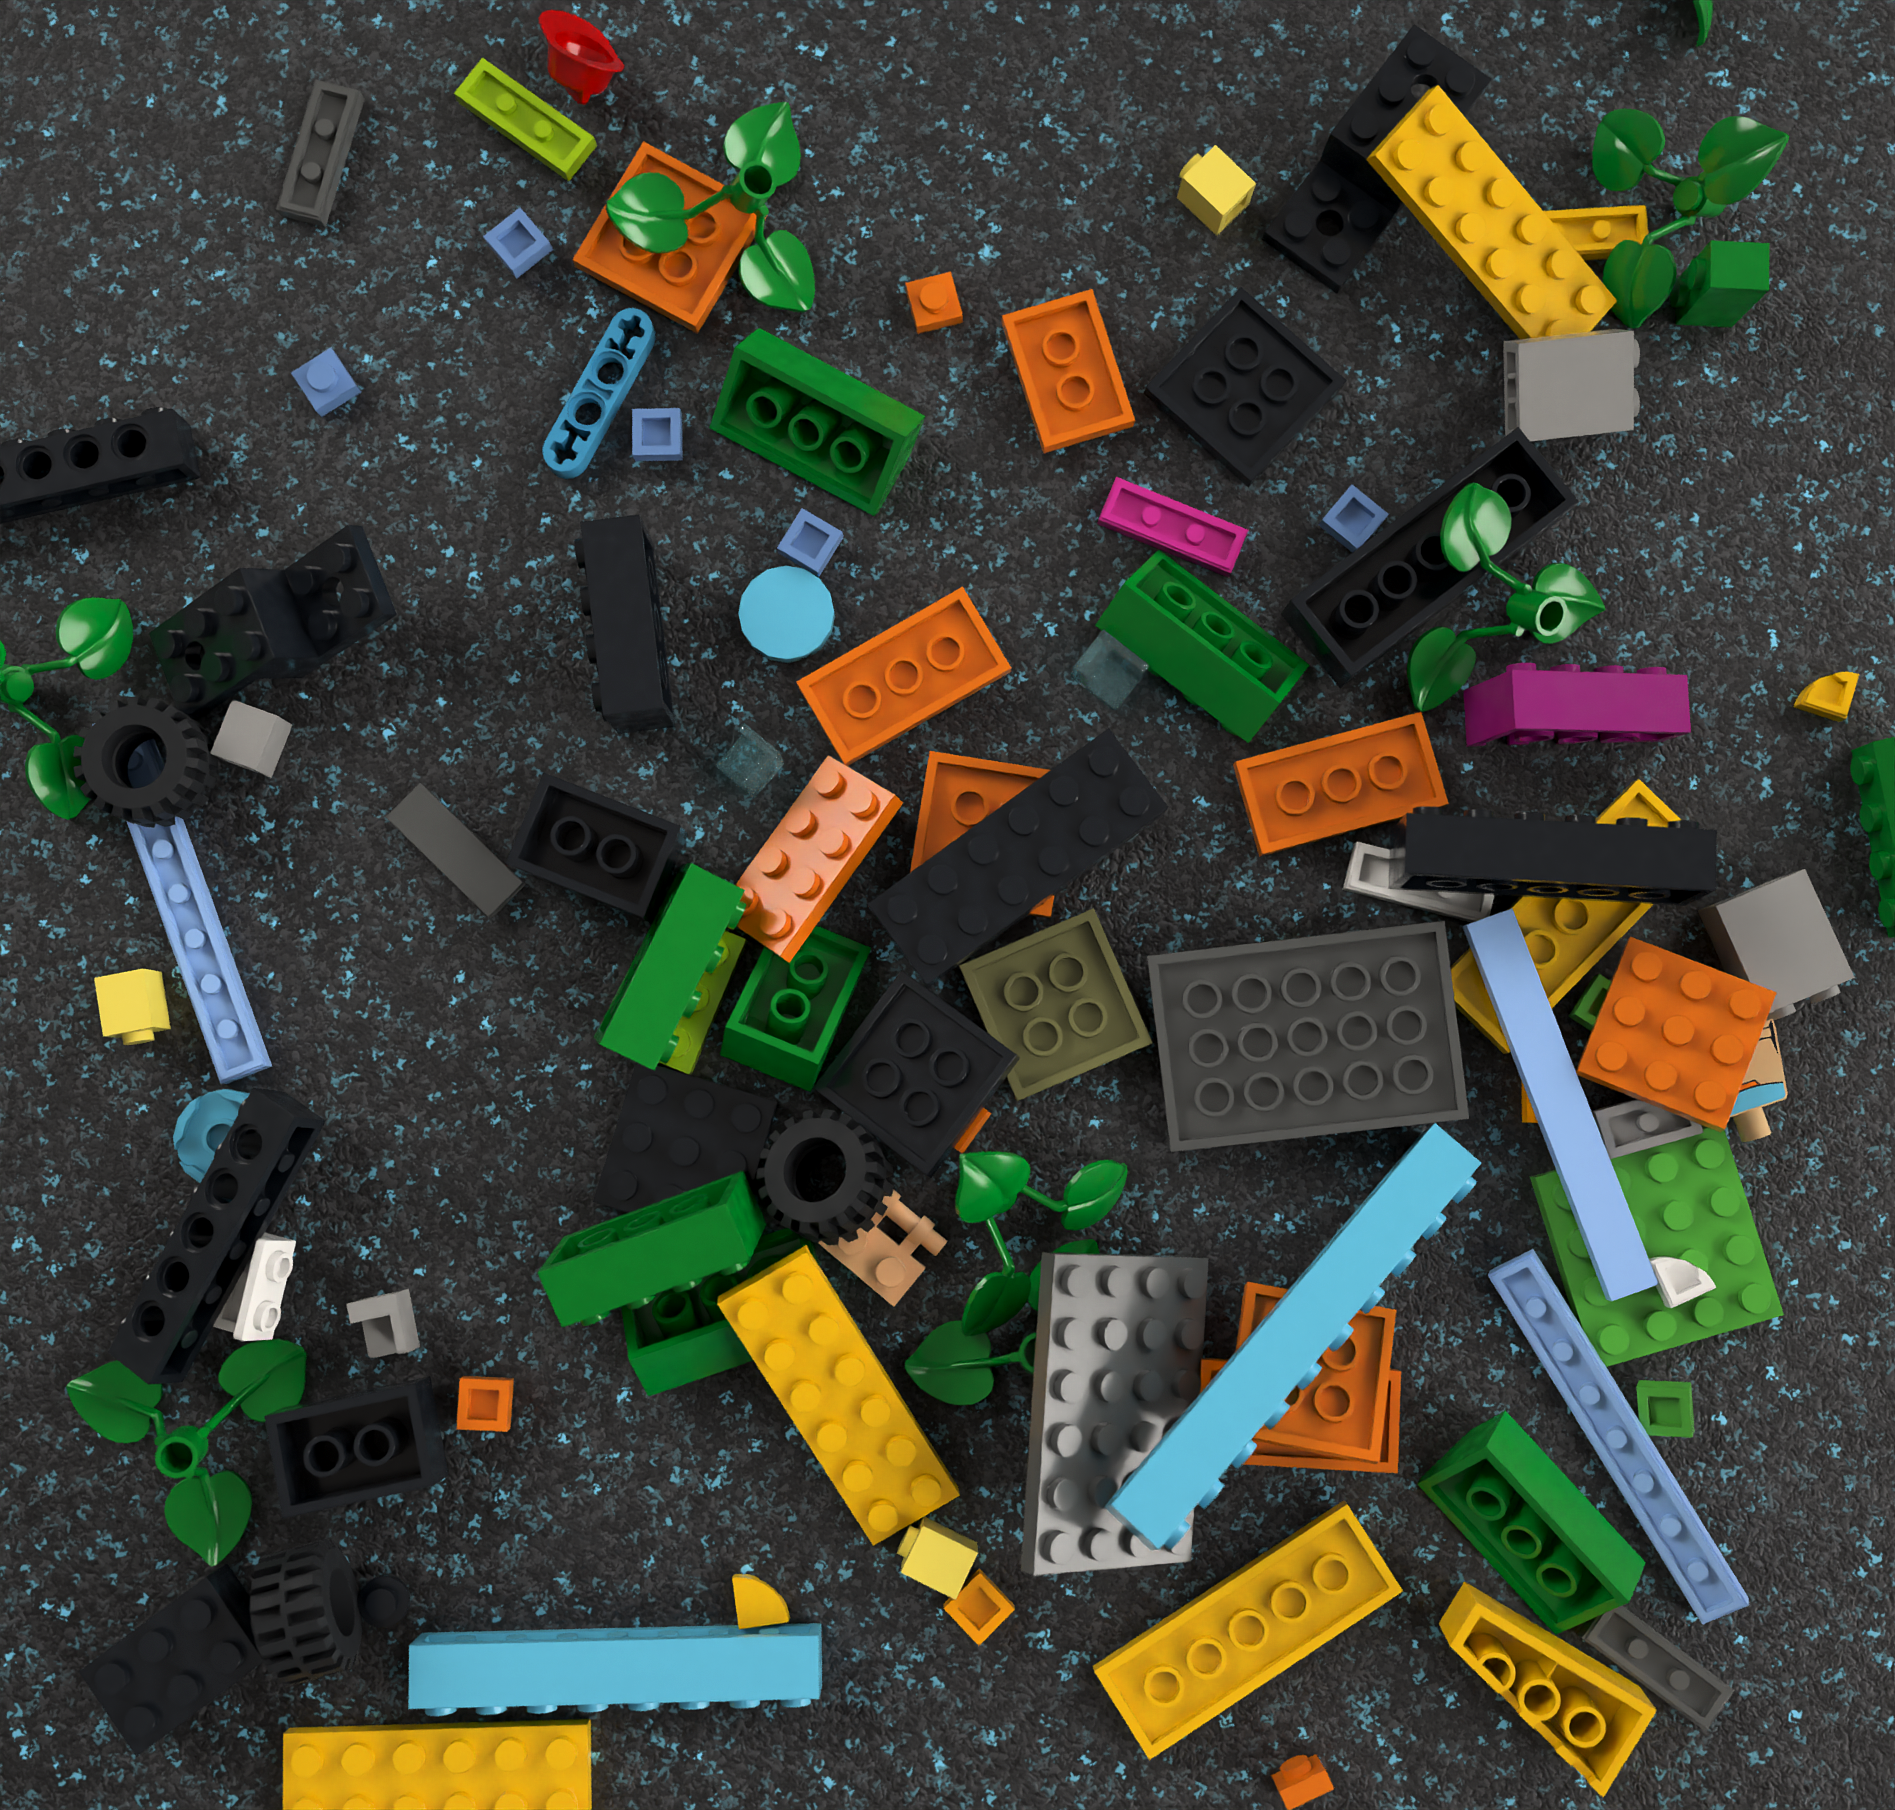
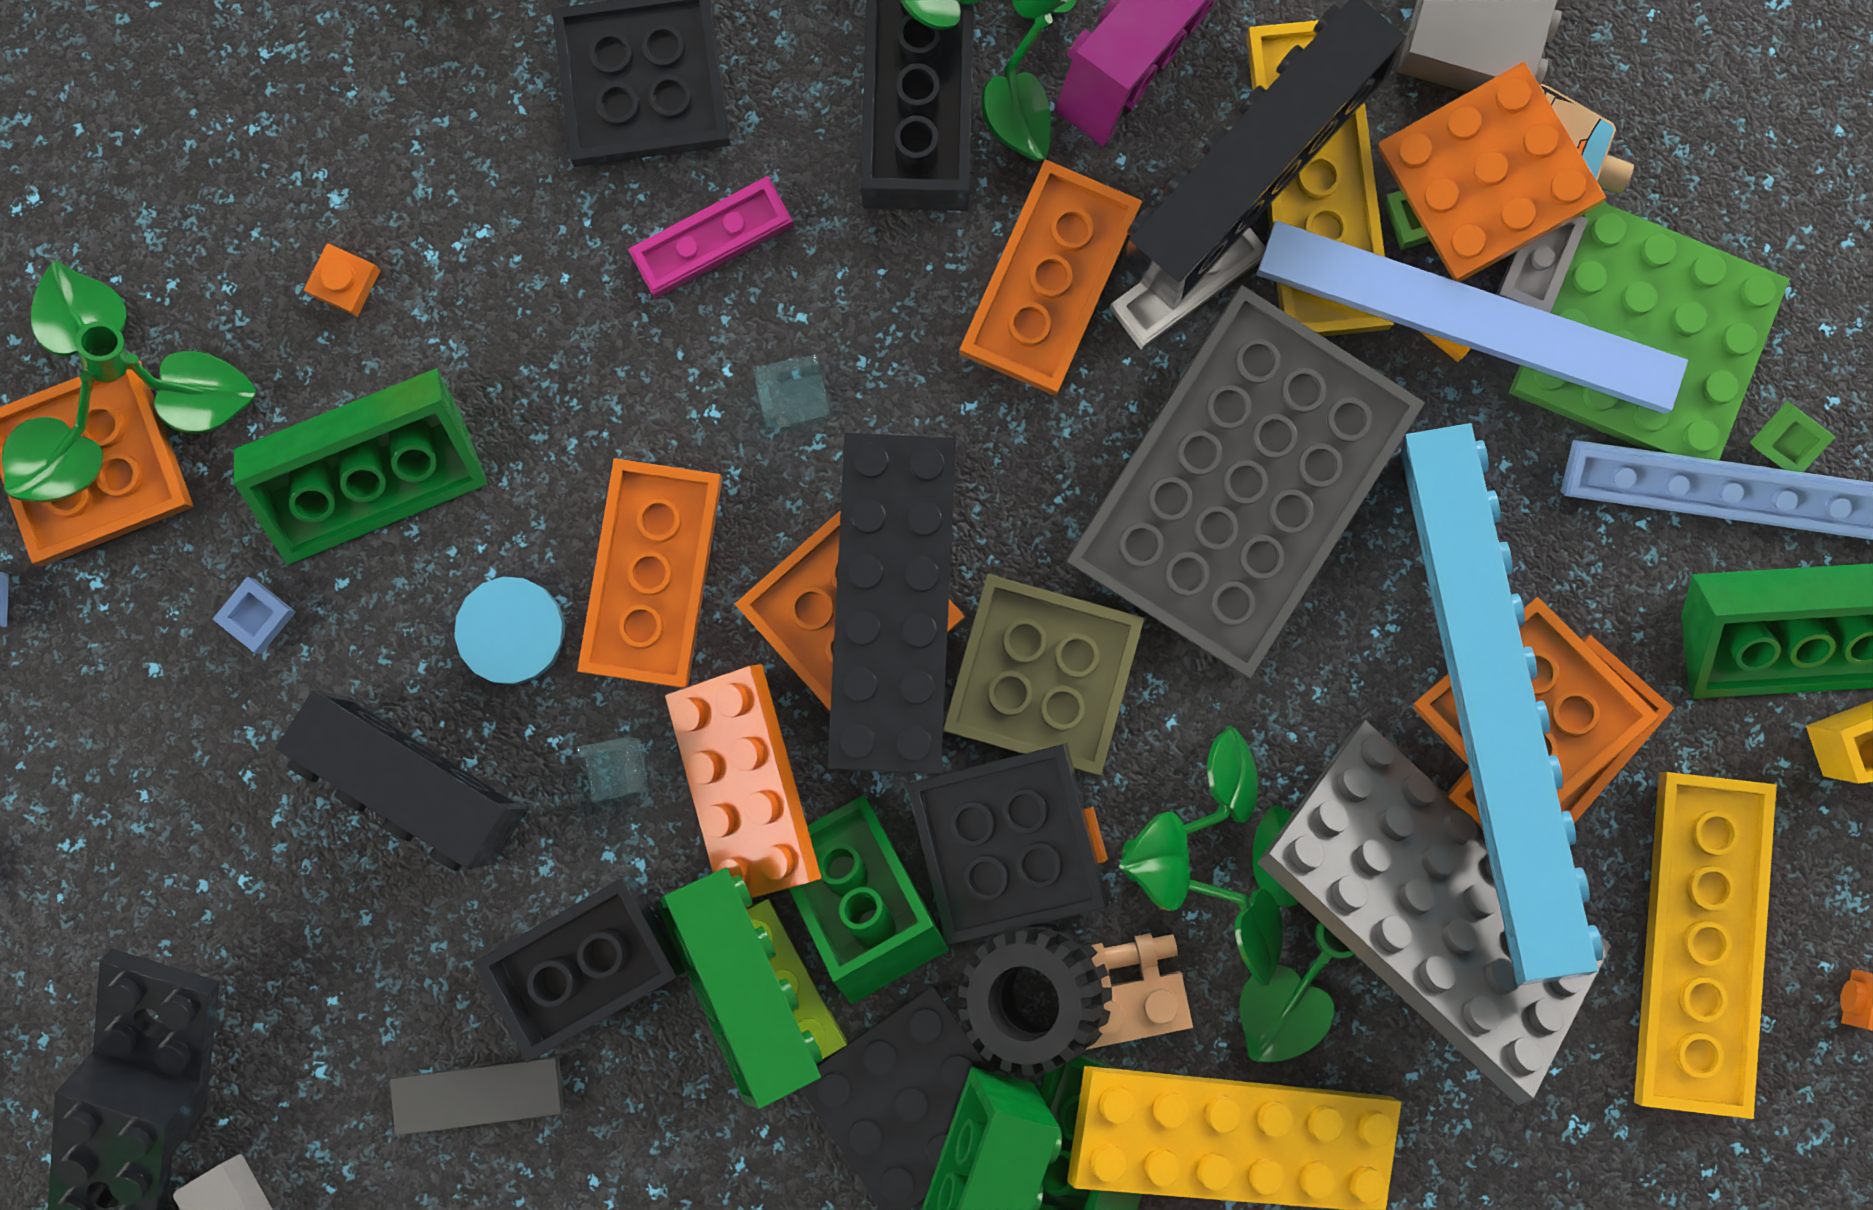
camera: 50 degrees left, 0 degrees up
dark azure beam [542,308,656,479] -> none
medium blue plate [777,508,843,577] -> none
light yellow brick [897,1516,978,1600] -> none
light orange plate [944,1568,1015,1646] -> none
orange plate [1001,289,1135,454] -> none
green slope [1095,550,1309,743] -> none
medium blue plate [1319,485,1389,553] -> none
white tile [1649,1256,1716,1308] -> none

